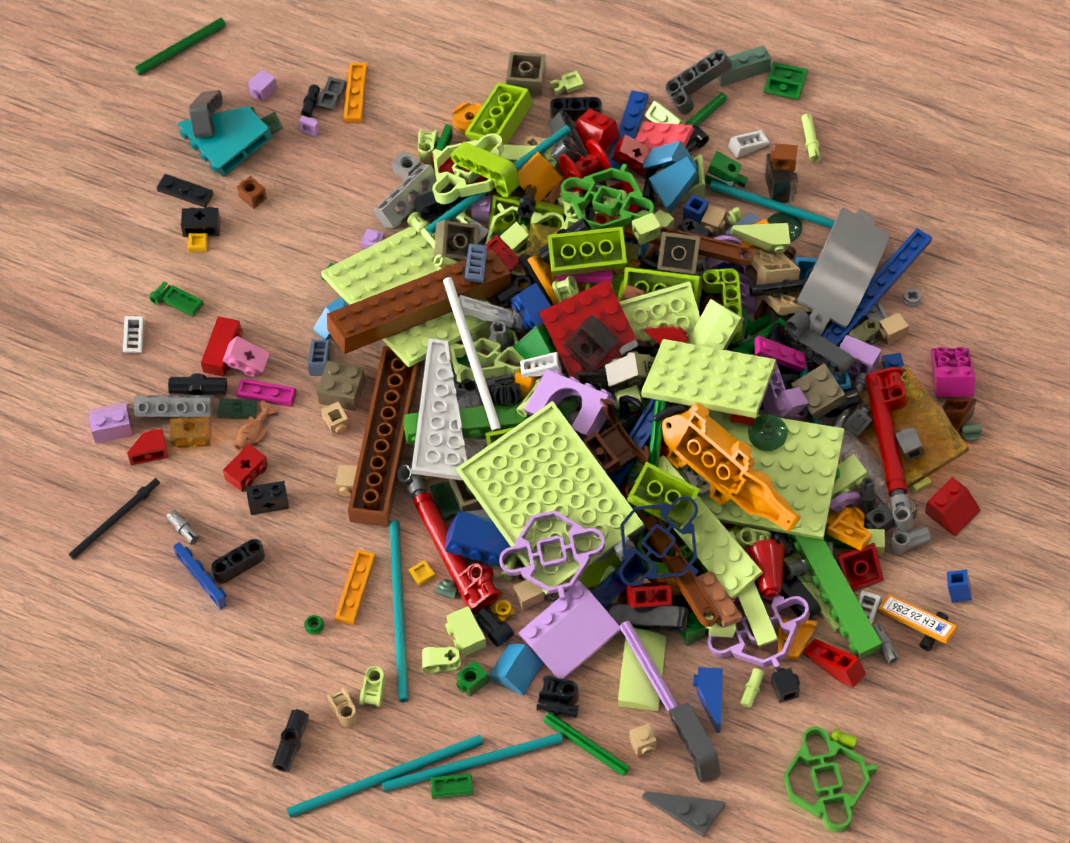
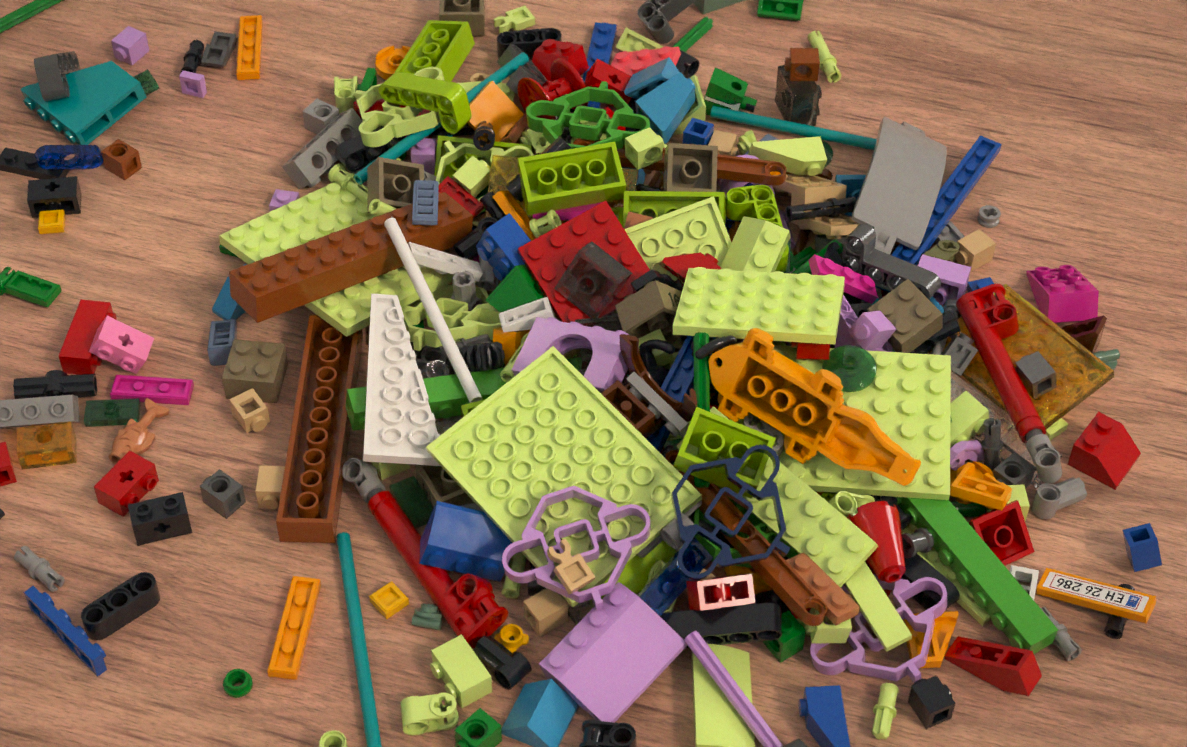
camera: 10 degrees left, 10 degrees down
white slope [728,130,770,158] -> none
none -> clear blue beam [35,145,103,169]
none -> dark grey brick [200,469,246,519]
none -> tan plate [547,539,595,595]
none -> light grey plate [626,372,689,439]

